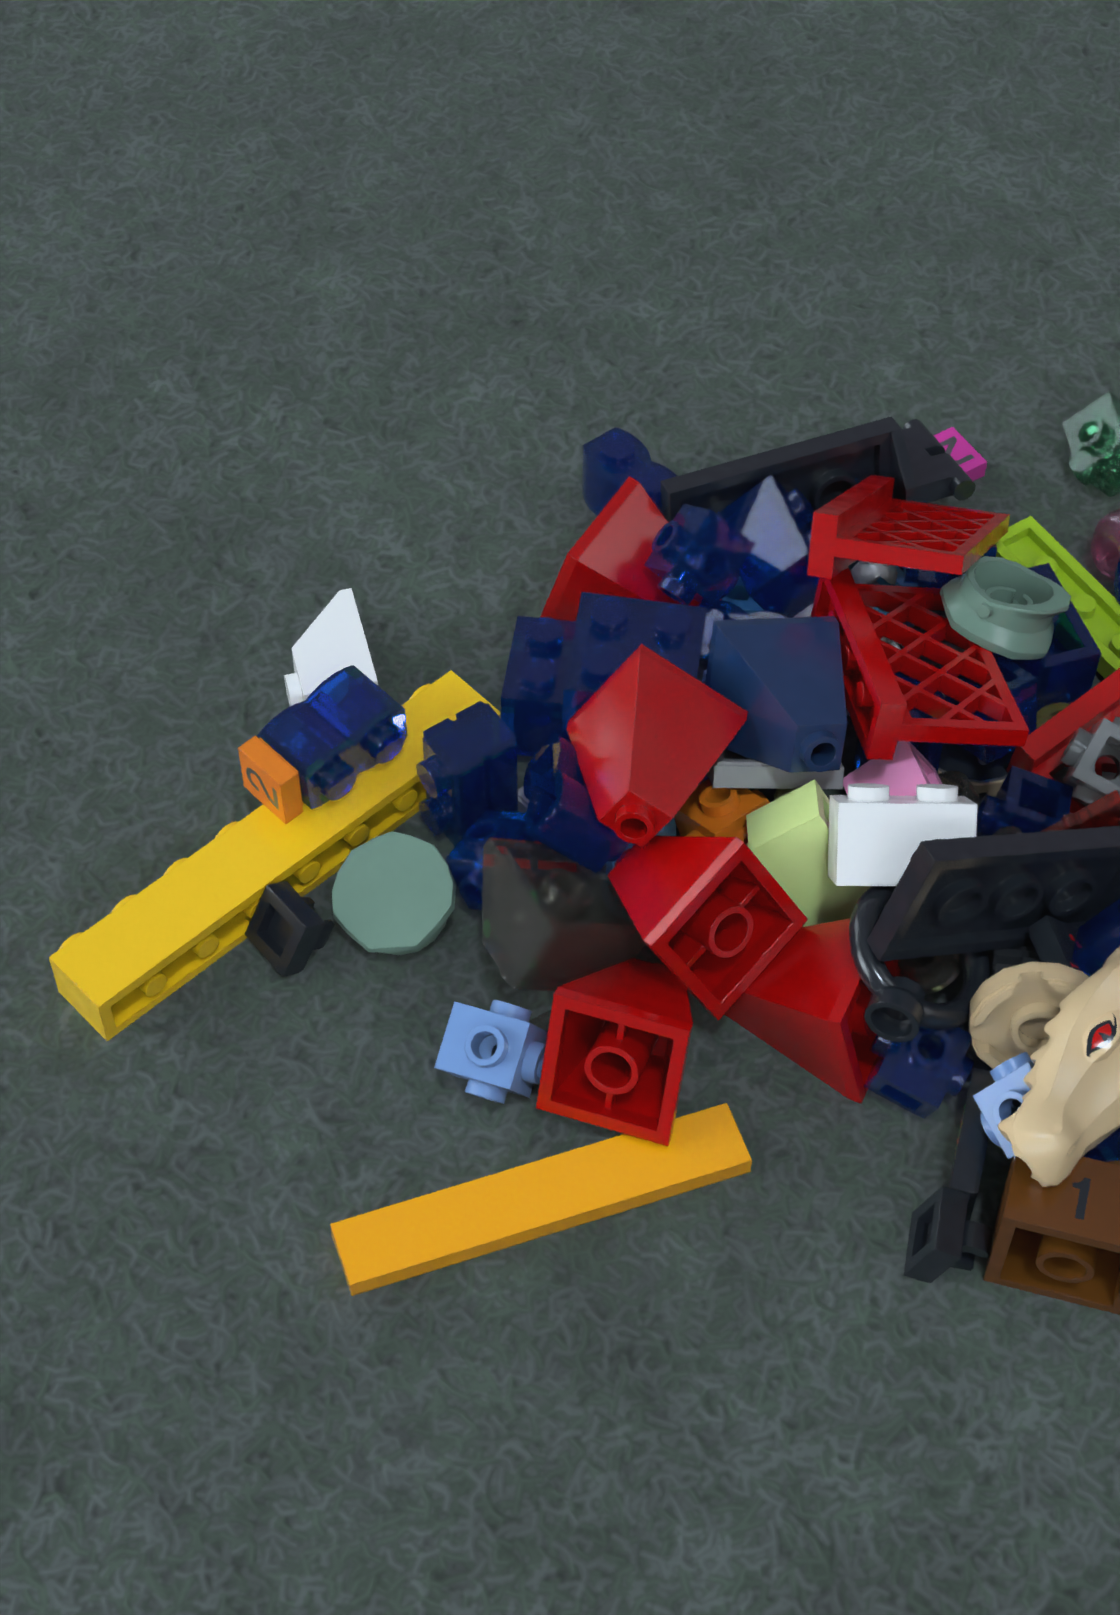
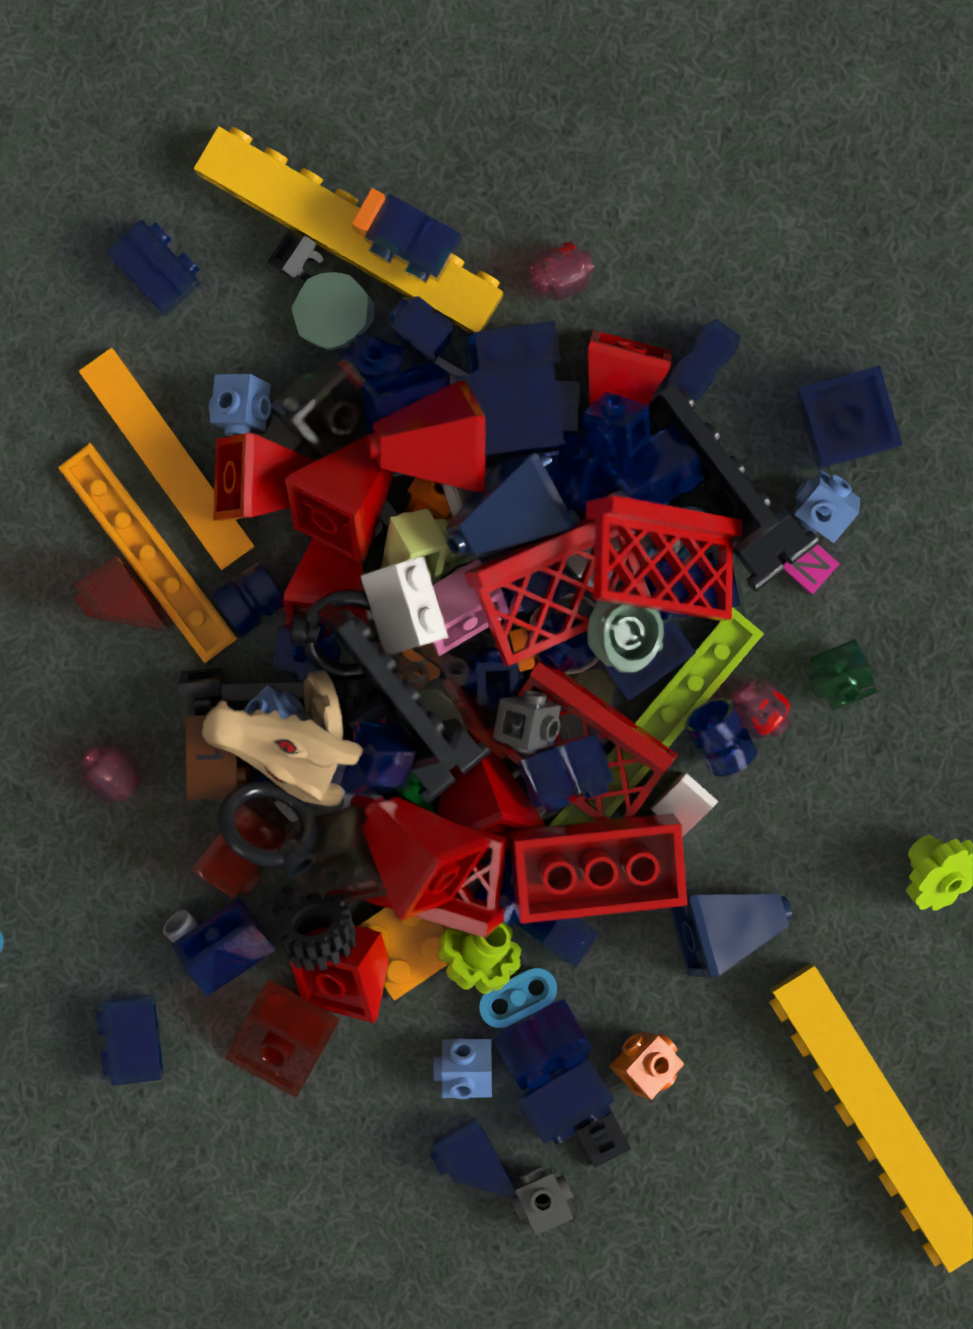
camera: 75 degrees right, 35 degrees up
white slope [284,588,381,732] -> none
none -> light orange tile [58,443,238,663]
none -> clear red slope [74,556,171,632]
none -> clear pink head [79,743,141,803]
none -> clear blue brick [106,220,201,317]
none -> clear blue wheel [212,561,284,637]
none -> orange tile [509,628,539,672]
none -> clear pink head [530,242,594,301]
none -> medium blue brick [794,470,860,543]
none -> clear blue brick [796,366,902,471]

